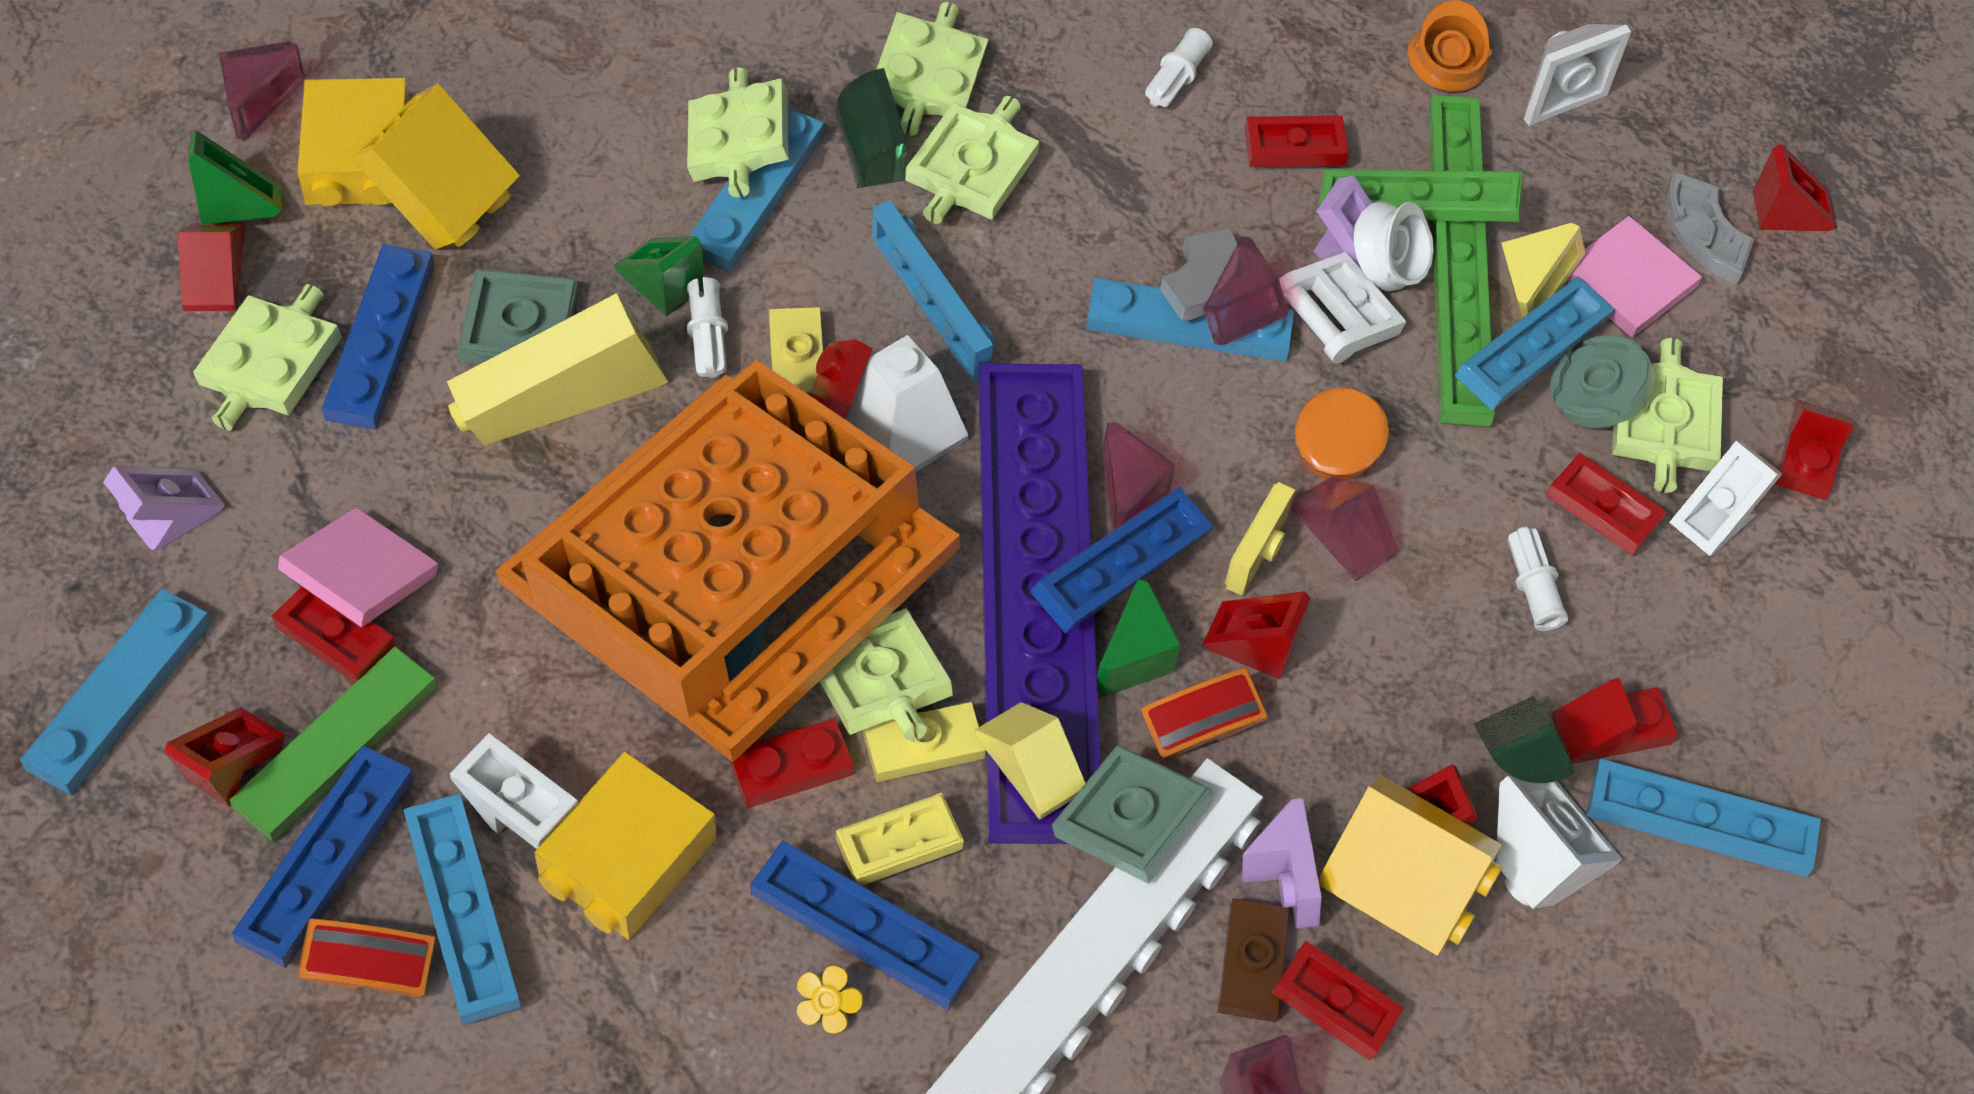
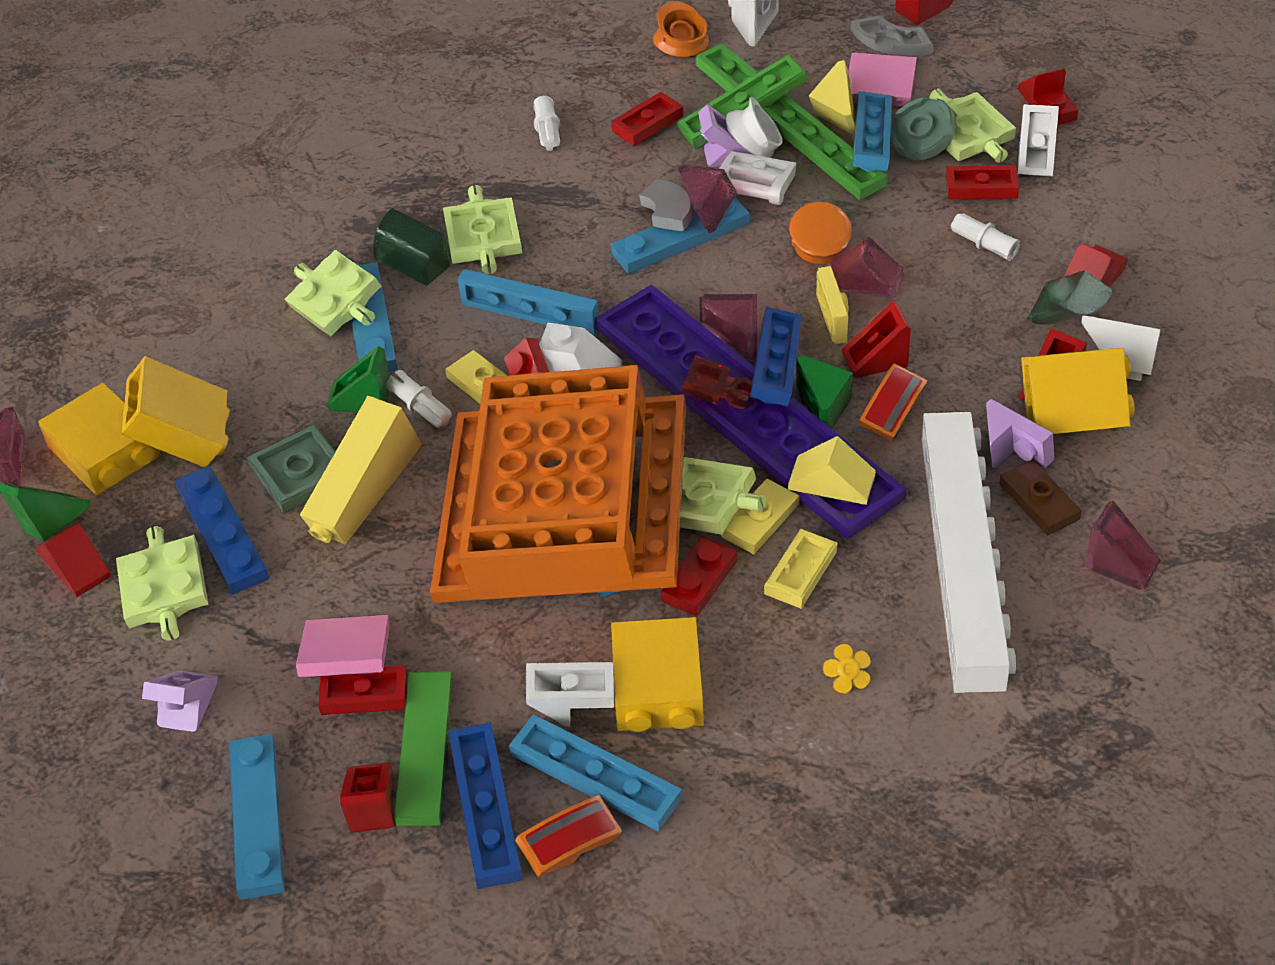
camera: 30 degrees left, 10 degrees down
blue plate [750,840,980,1011] -> none
yellowish green plate [870,2,988,136] -> none
sand green tile [1052,744,1214,884] -> none
red plate [1271,940,1404,1061] -> none
dark azure plate [1586,758,1821,877] -> none
none -> clear red plate [681,355,753,409]

